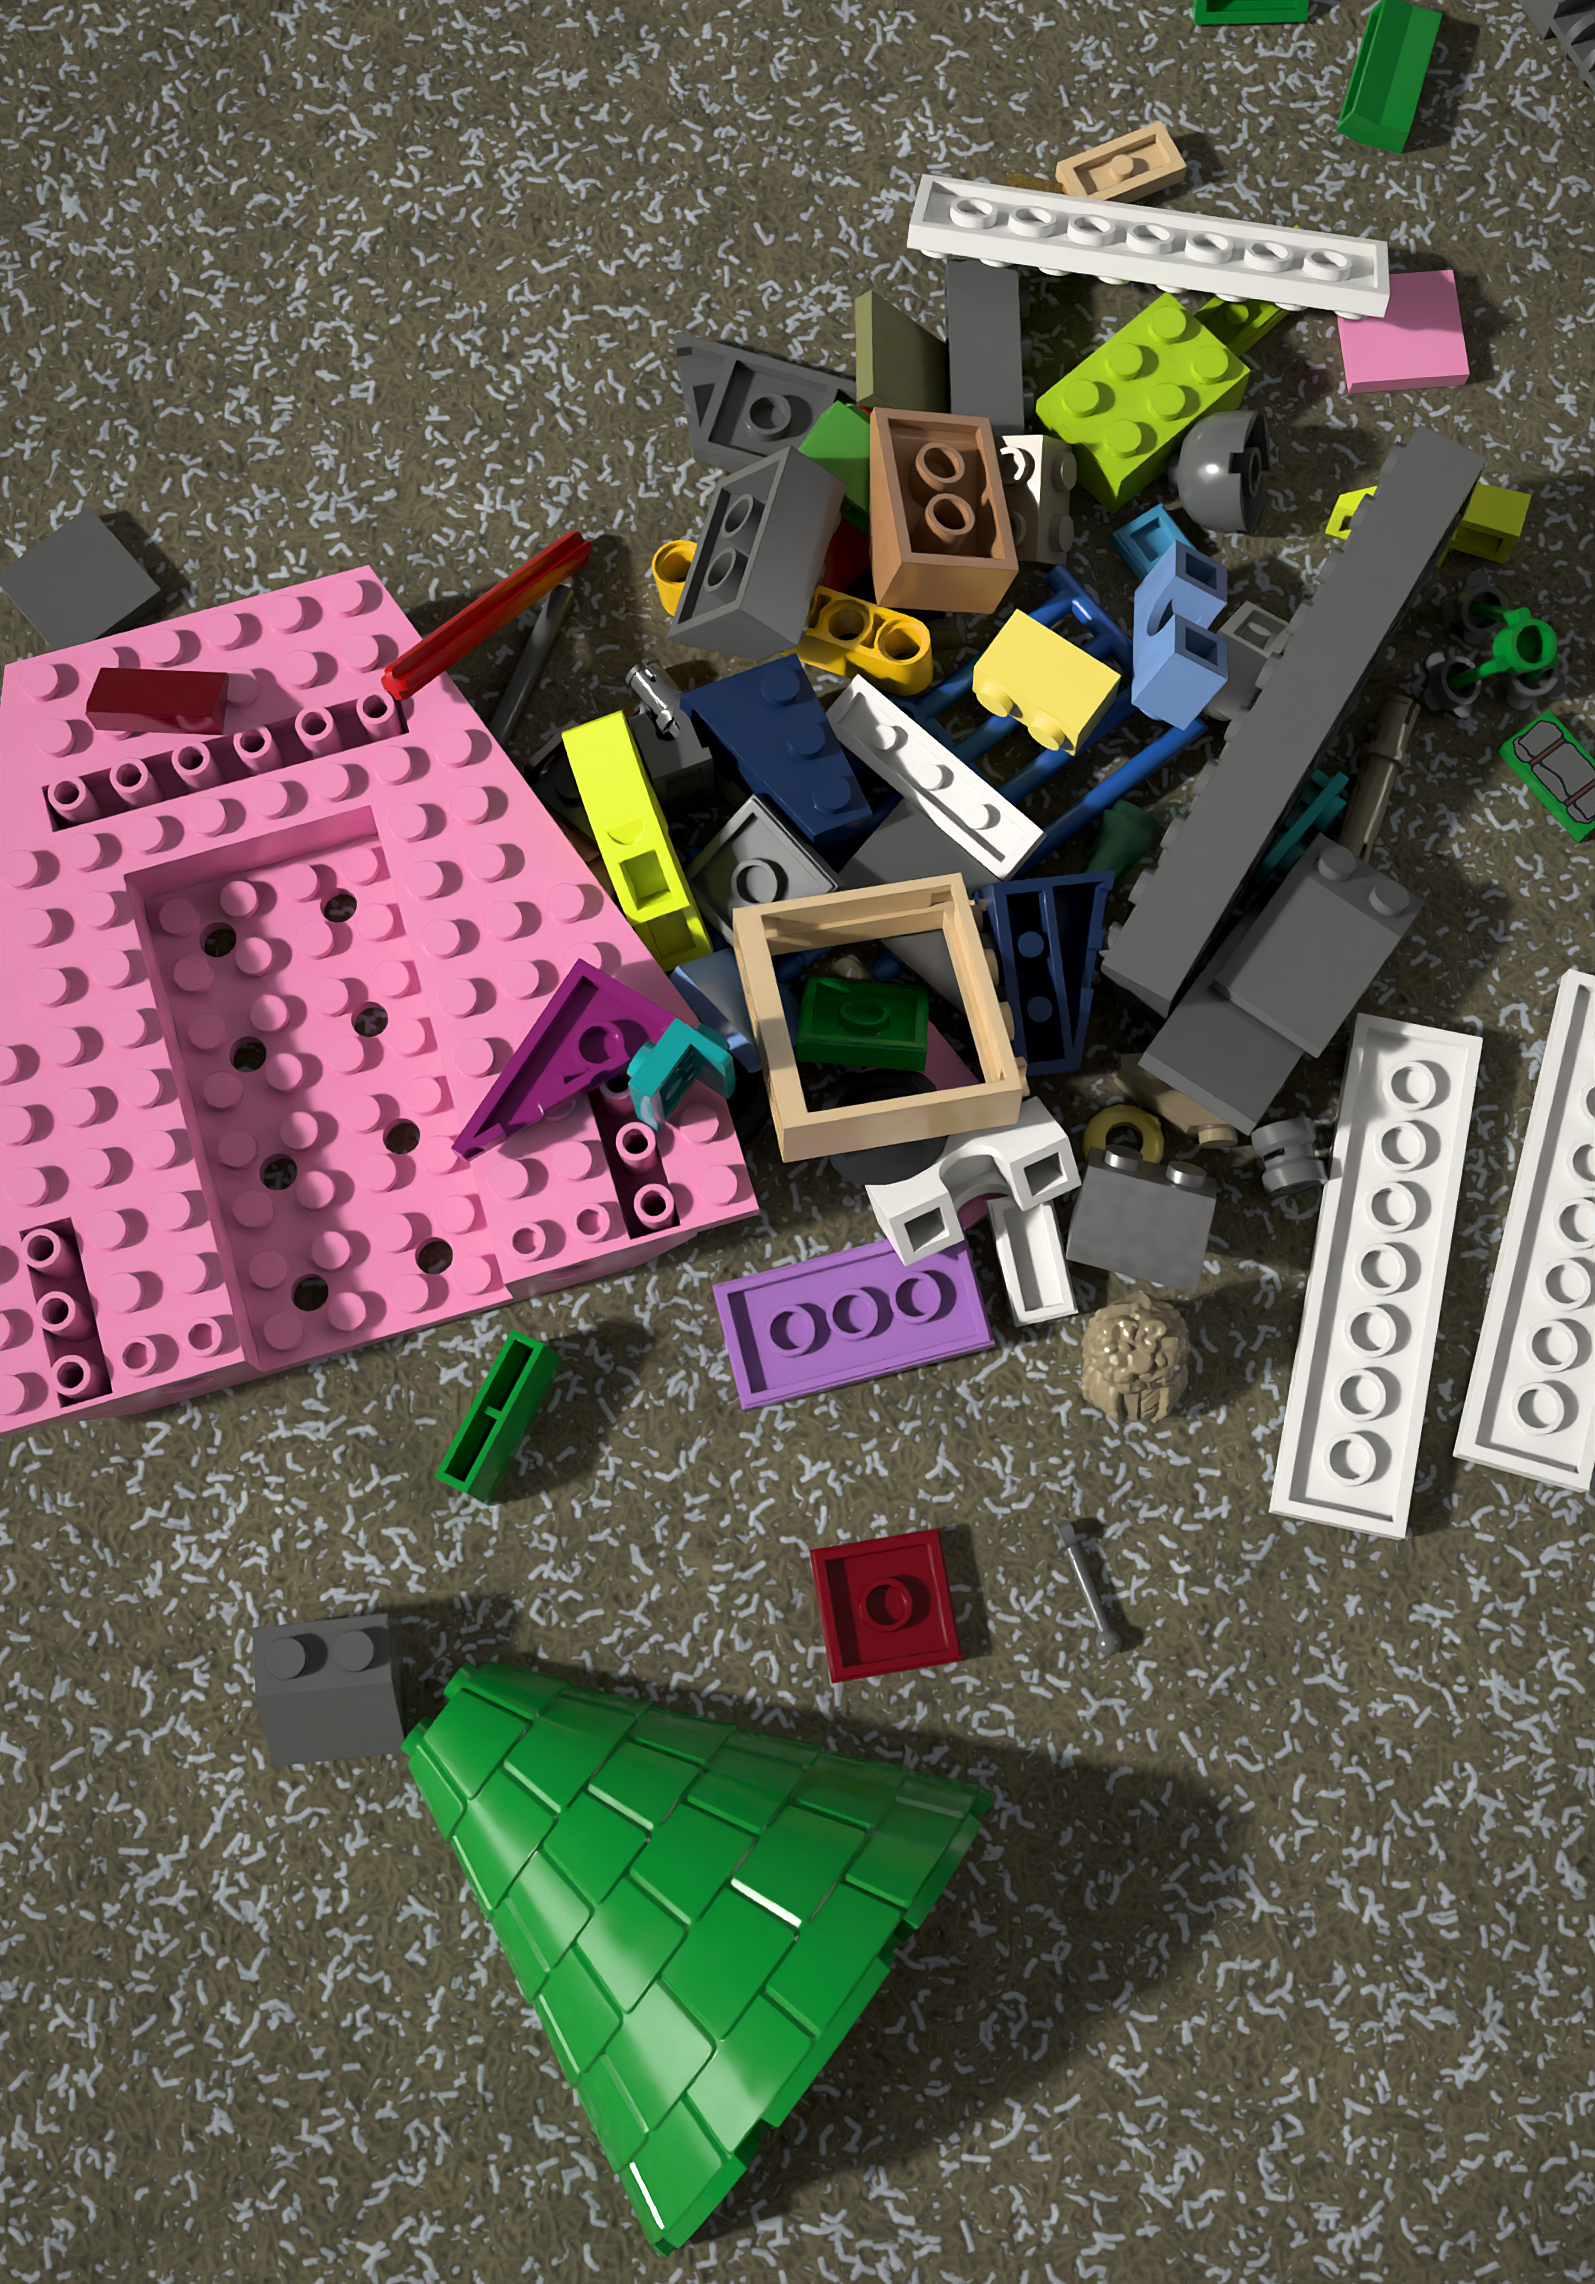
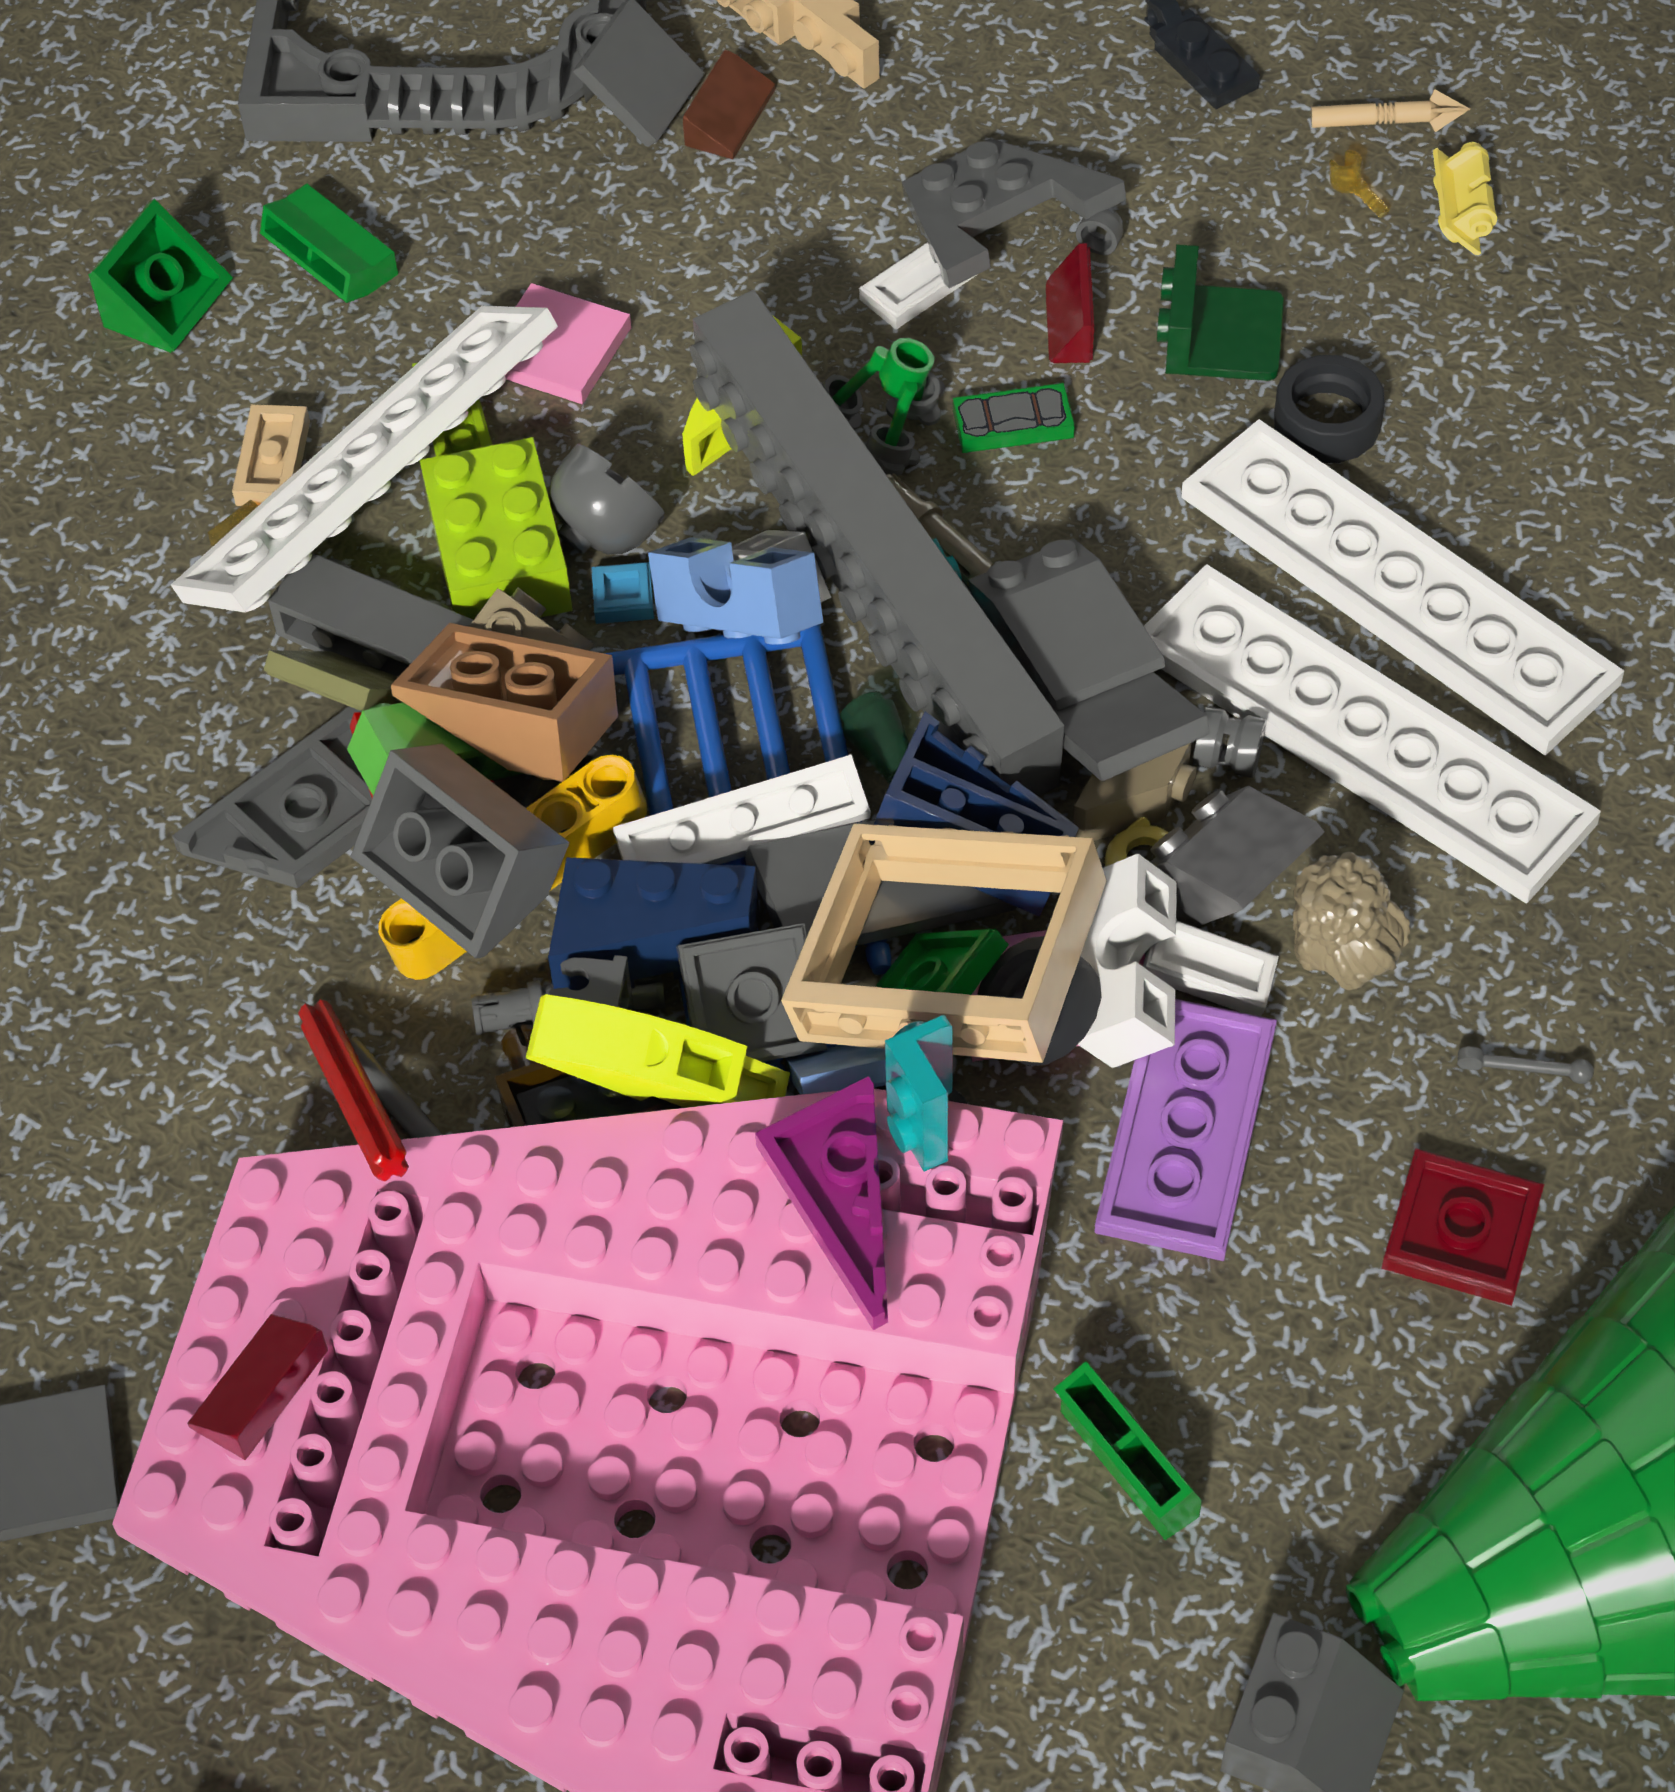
camera: 60 degrees left, 20 degrees down
light yellow brick [972,609,1121,756] -> none

